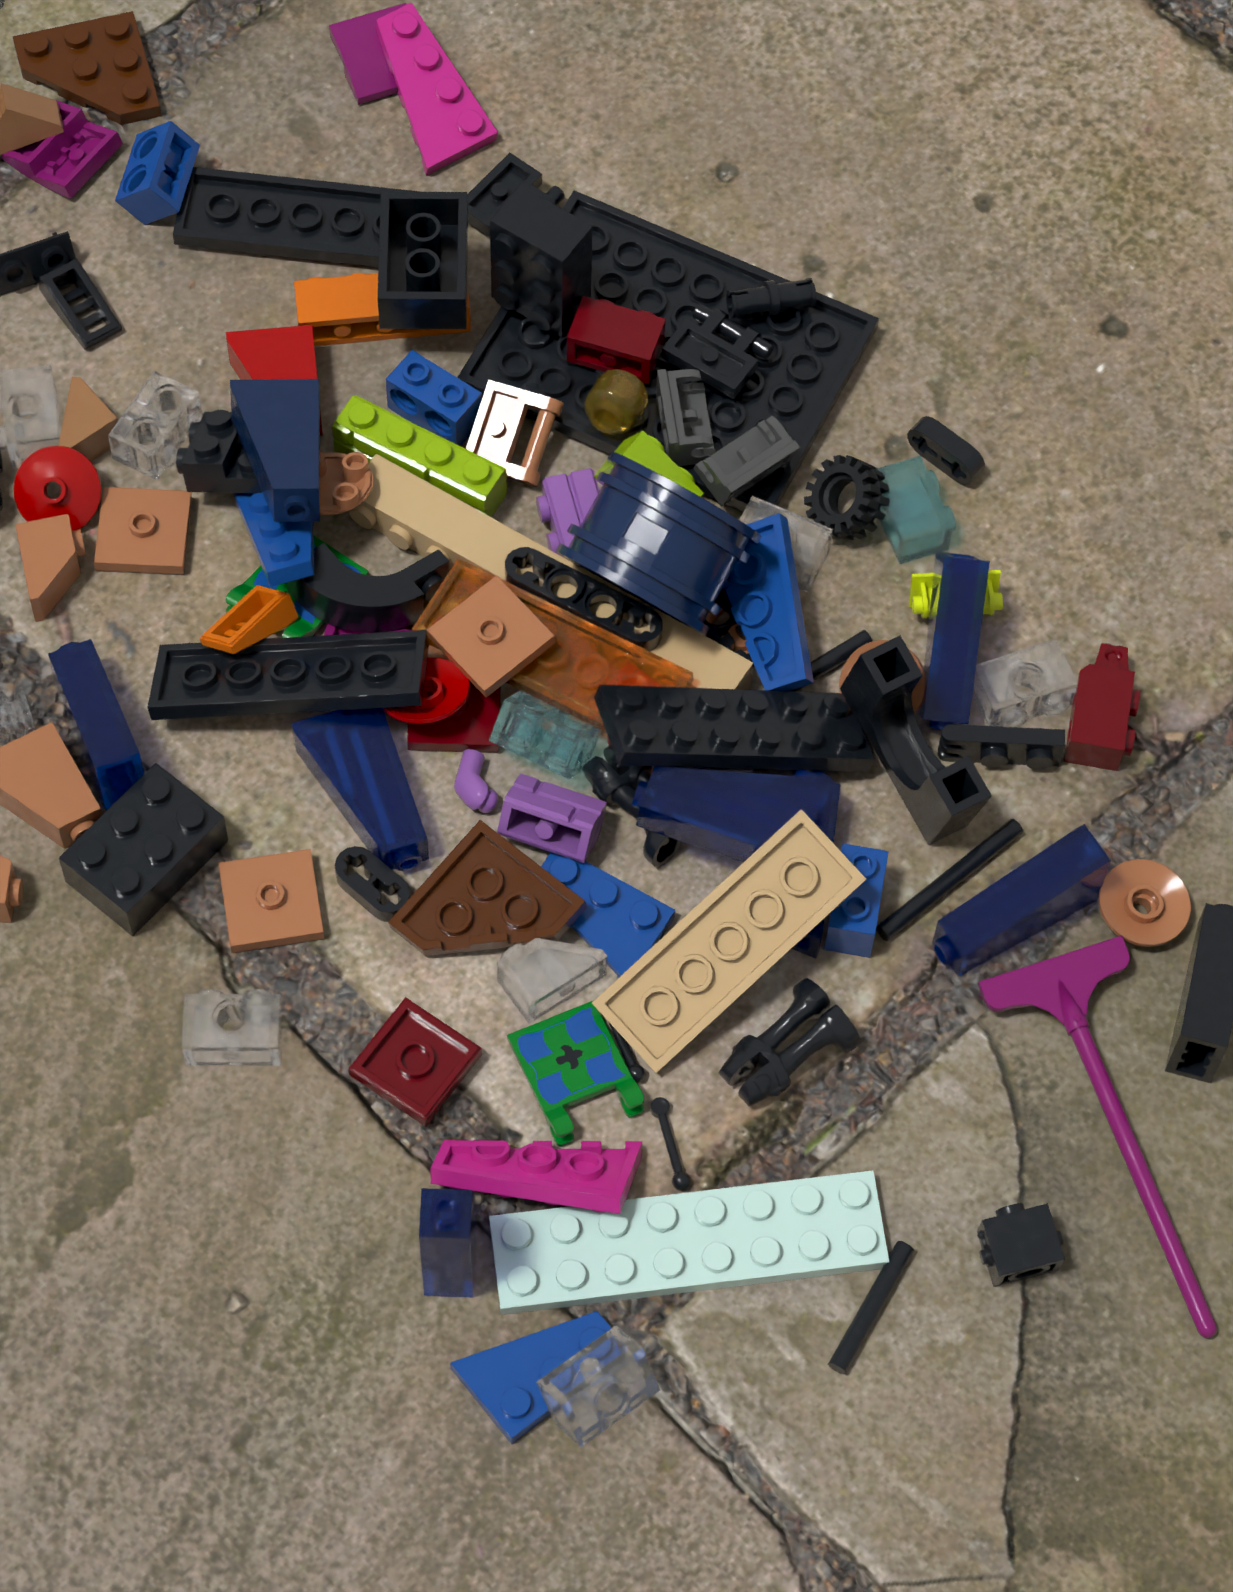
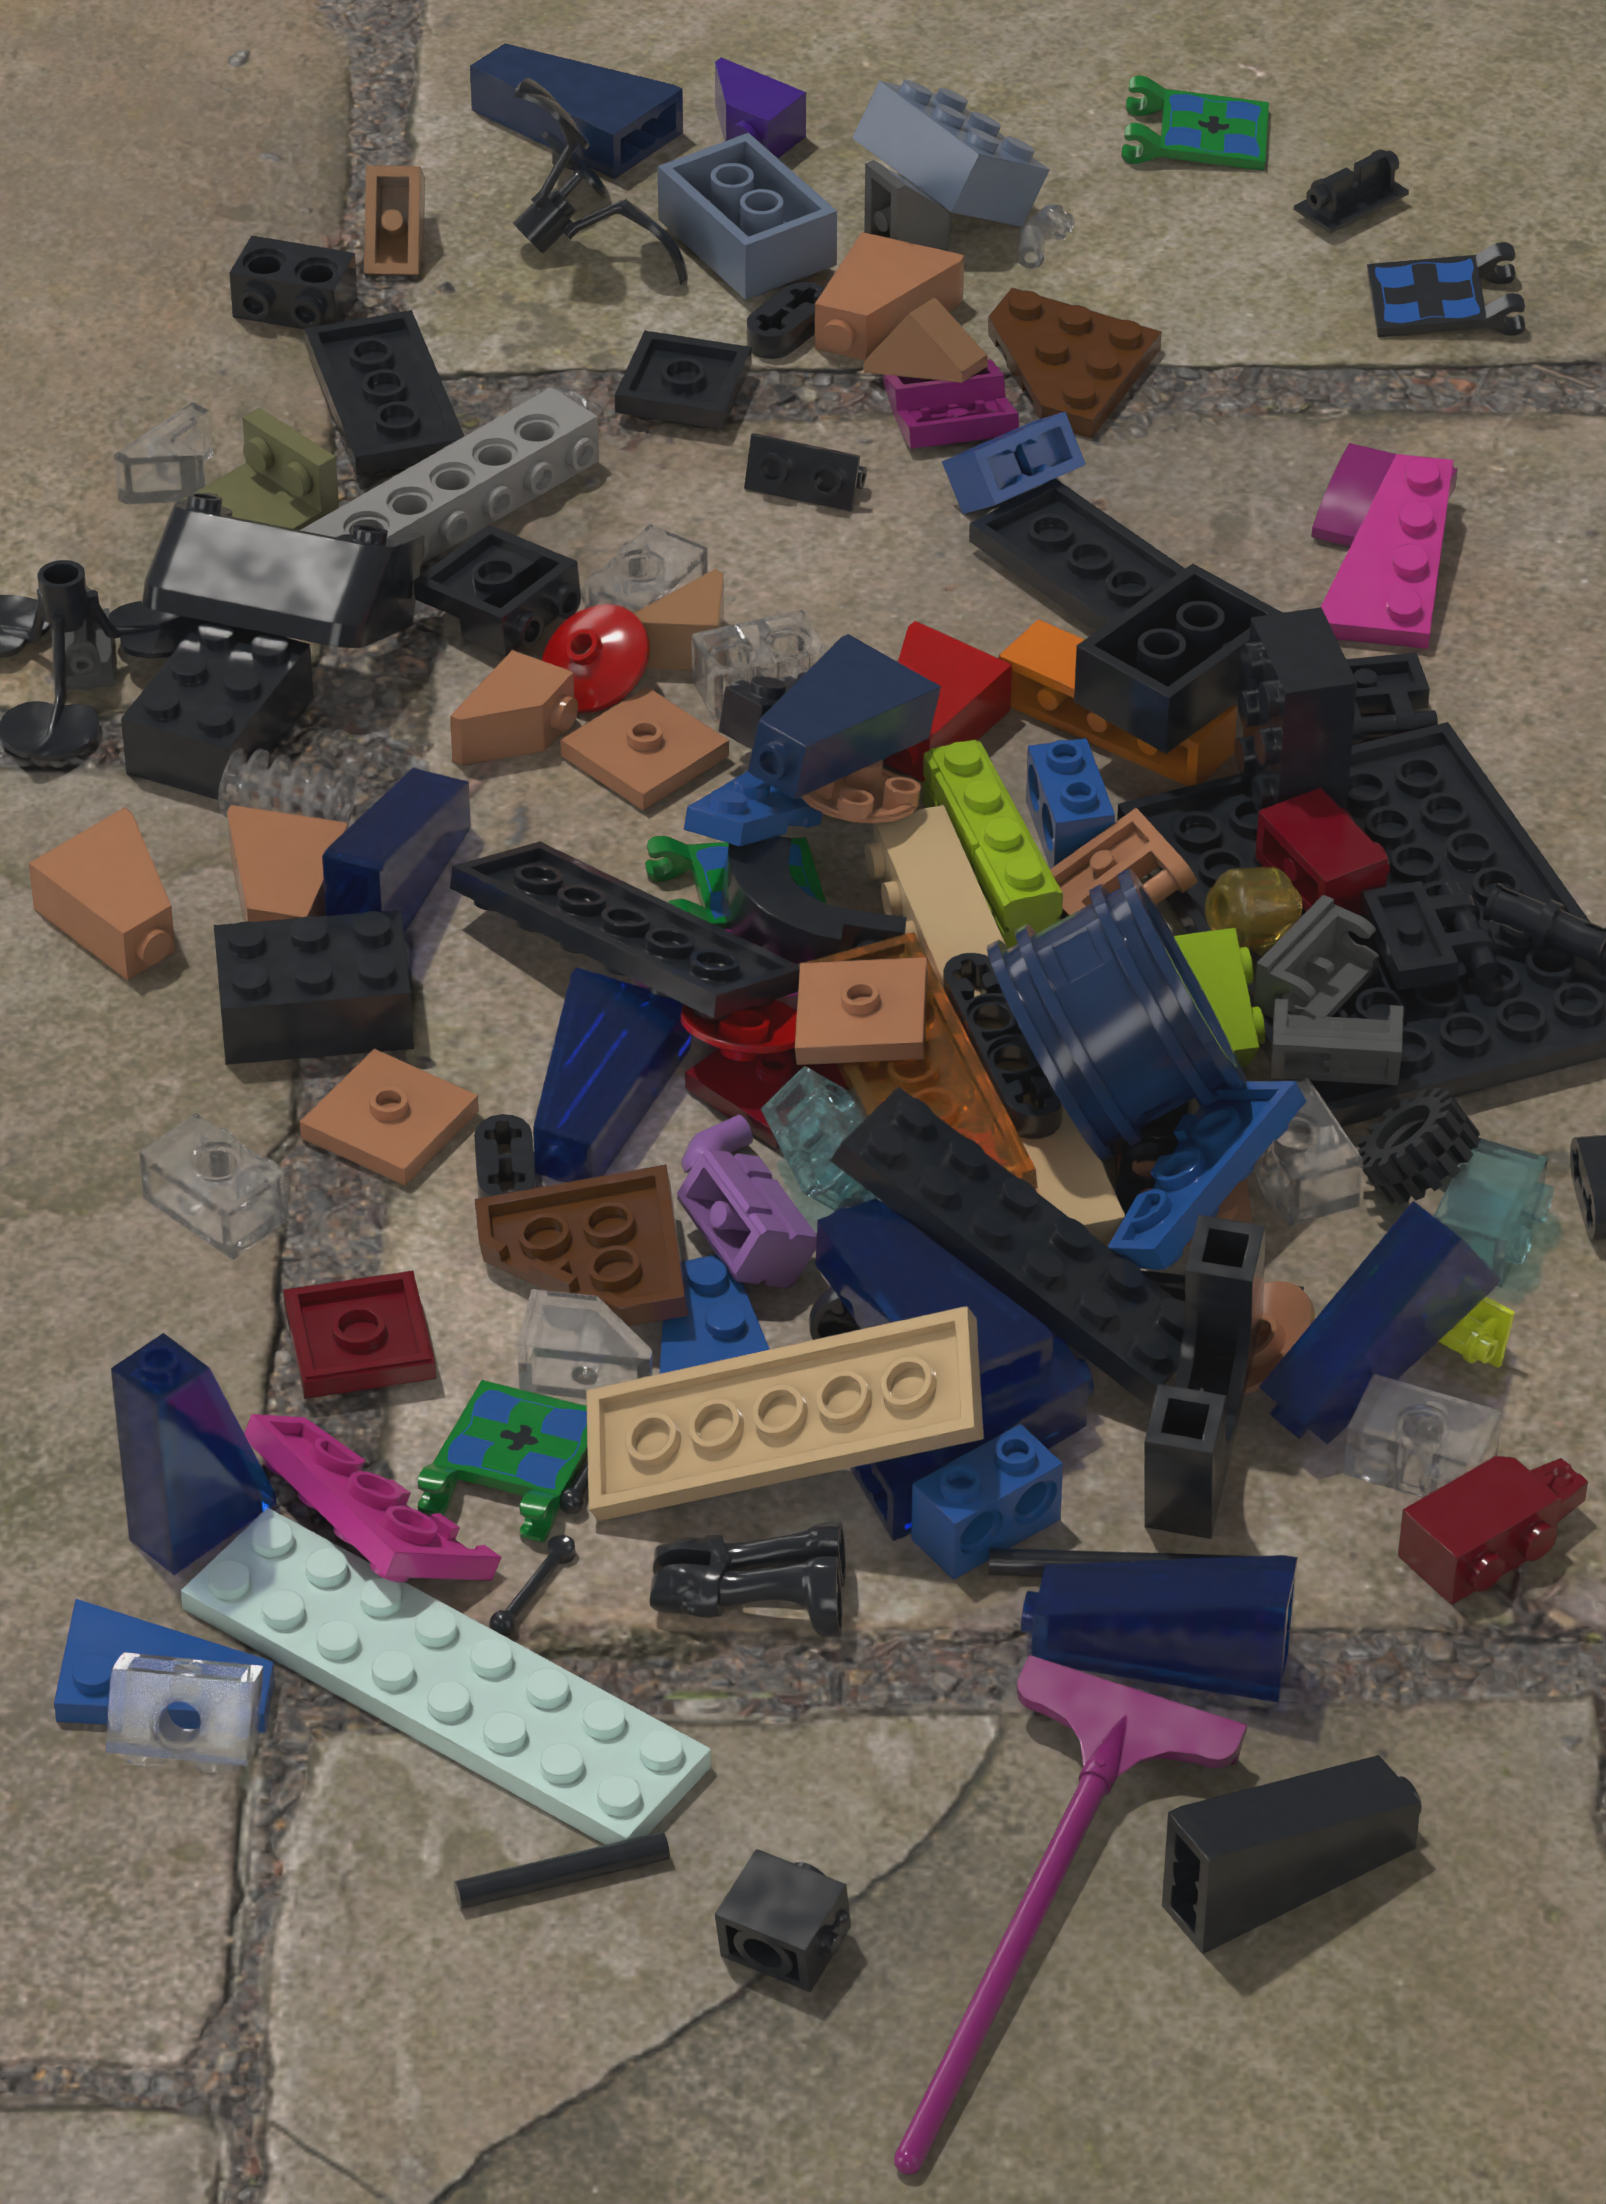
camera: 45 degrees right, 20 degrees down
black slope [39,258,122,350] -> none
orange slope [199,585,299,654] -> none
black hinge [937,724,1065,770] -> none
nougat dish [1098,859,1191,947] -> none

